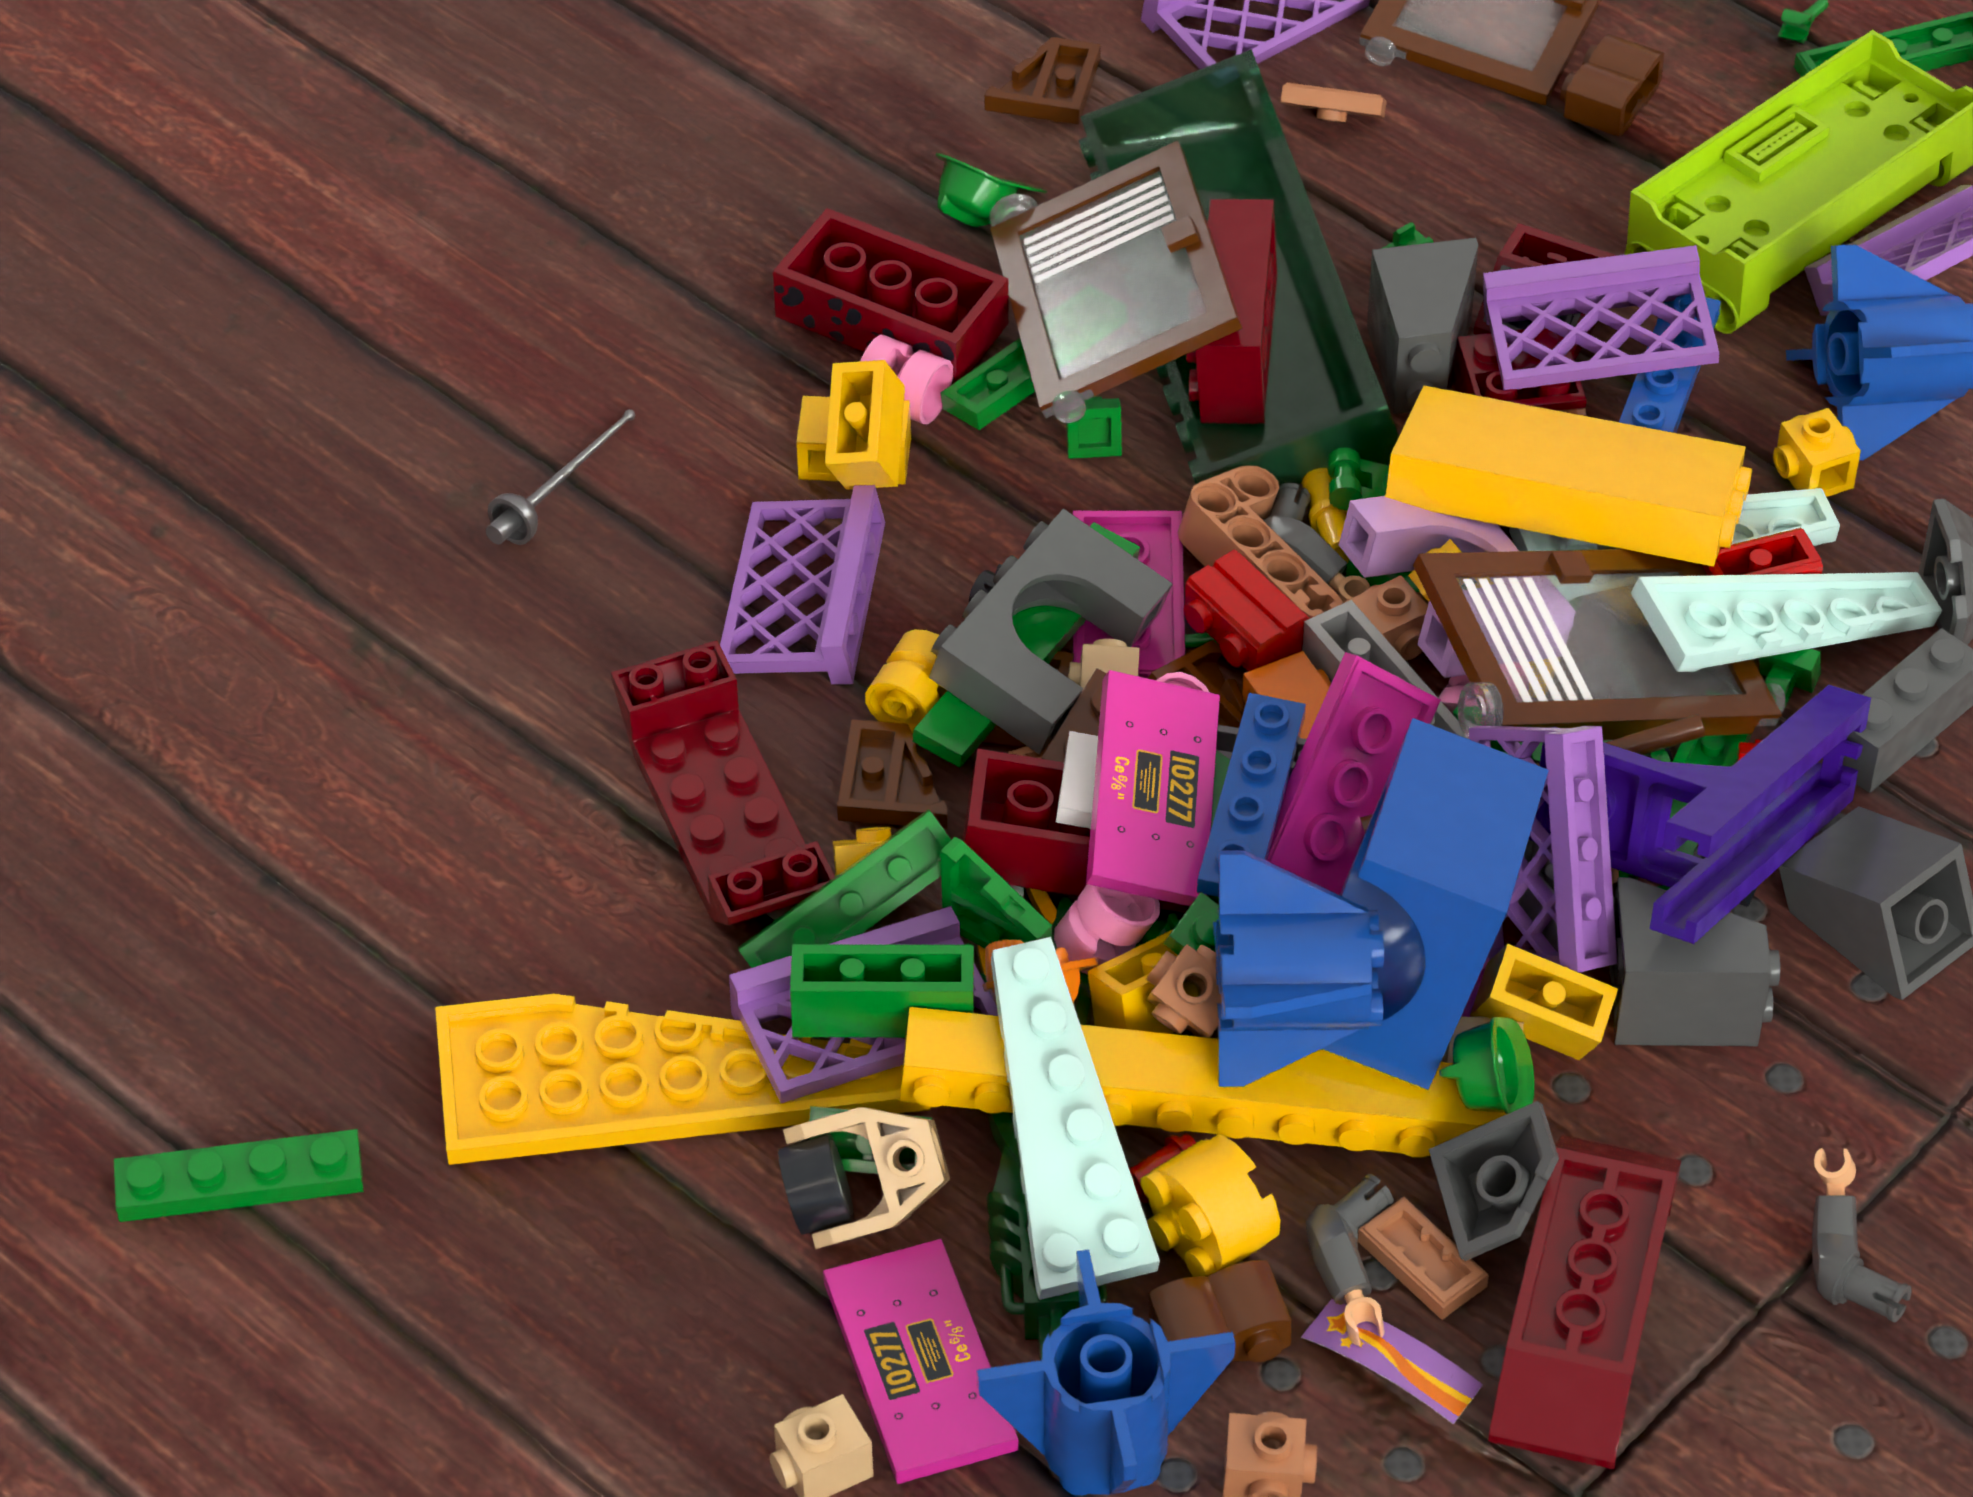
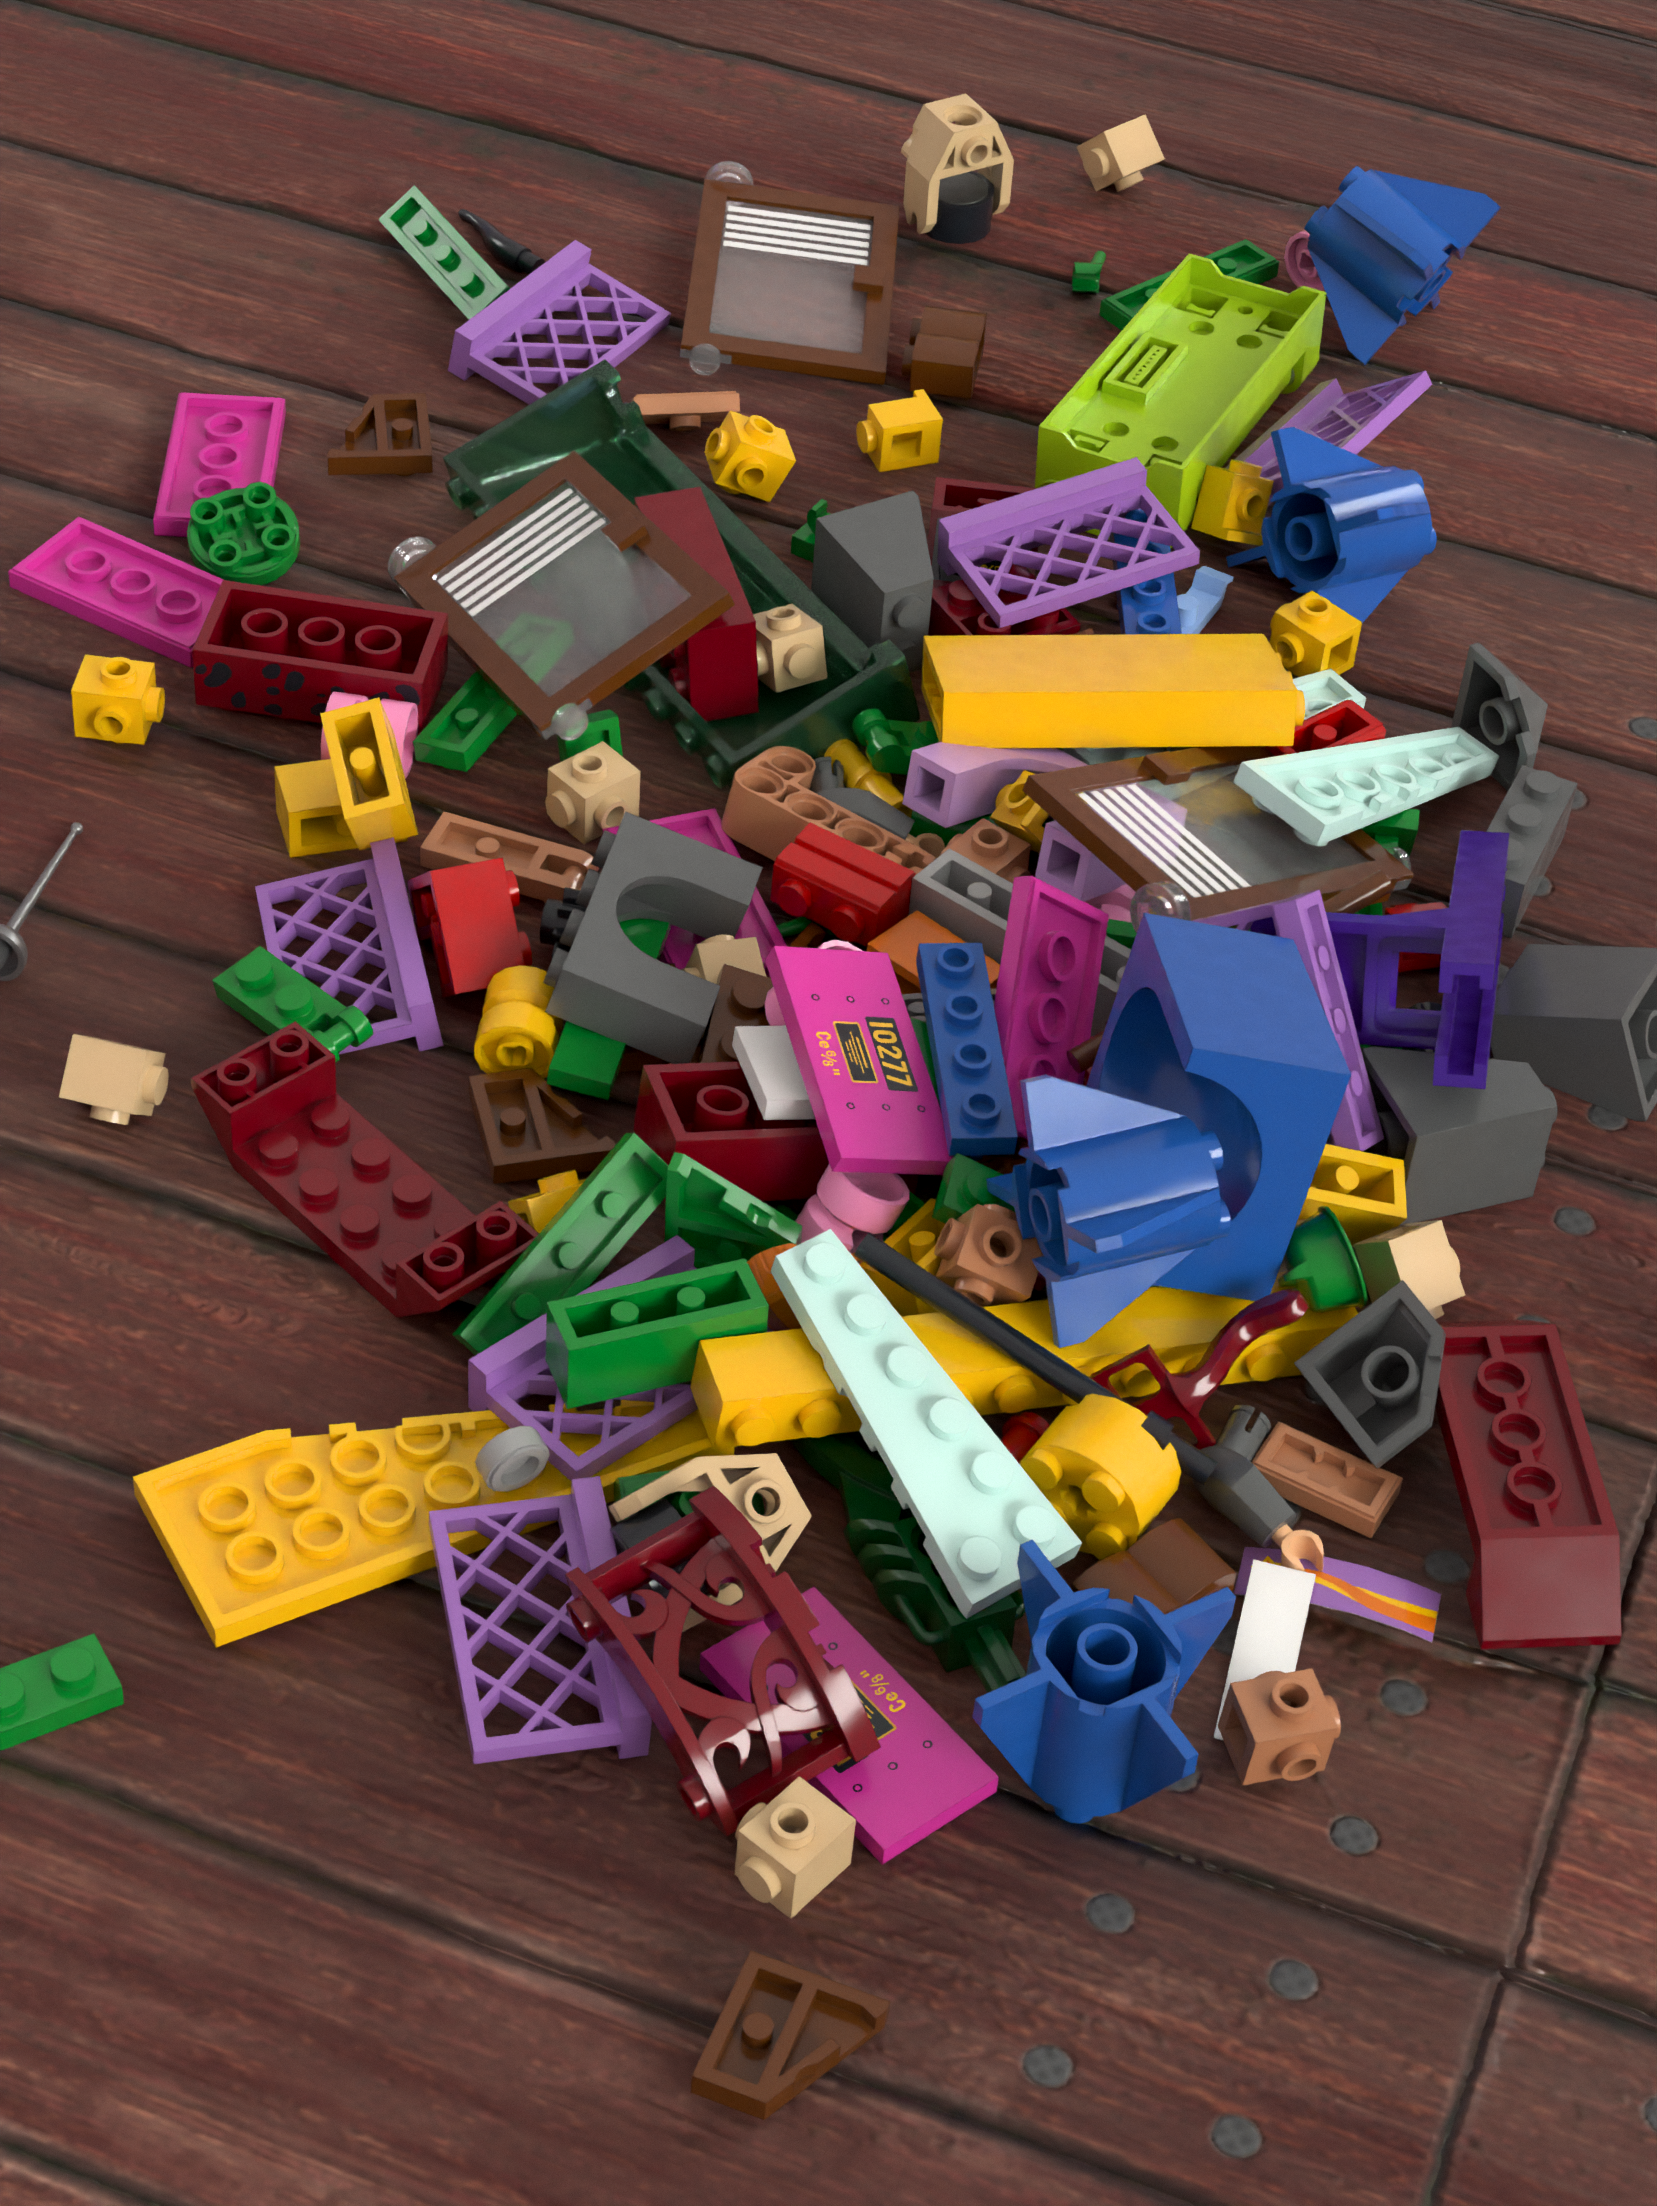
camera: 25 degrees left, 5 degrees down
green piece [935,153,1047,227] -> none
none -> dark pink tile [8,517,224,668]
none -> tan brick [59,1034,169,1125]
none -> yellow brick [71,655,165,745]
none -> dark pink tile [153,392,286,537]
none -> green tile [187,482,300,586]
none -> green plate [212,946,373,1063]
none -> red brick [407,857,532,998]
none -> nougat plate [420,812,599,903]
none -> medium lavender fence [429,1476,652,1764]
none -> light grey tile [475,1426,550,1492]
none -> tan brick [545,741,641,844]
none -> dark red fence [565,1486,881,1837]
none -> yellow brick [704,410,796,502]
none -> tan brick [753,604,827,693]
none -> black bar [854,1233,1218,1485]
none -> yellow brick [856,389,943,472]
none -> dark red piece [1090,1287,1309,1450]
none -> light blue piece [1177,566,1234,634]
none -> yellow brick [1191,459,1274,546]
none -> white sticker [1214,1559,1316,1740]
none -> tan brick [1353,1220,1465,1319]

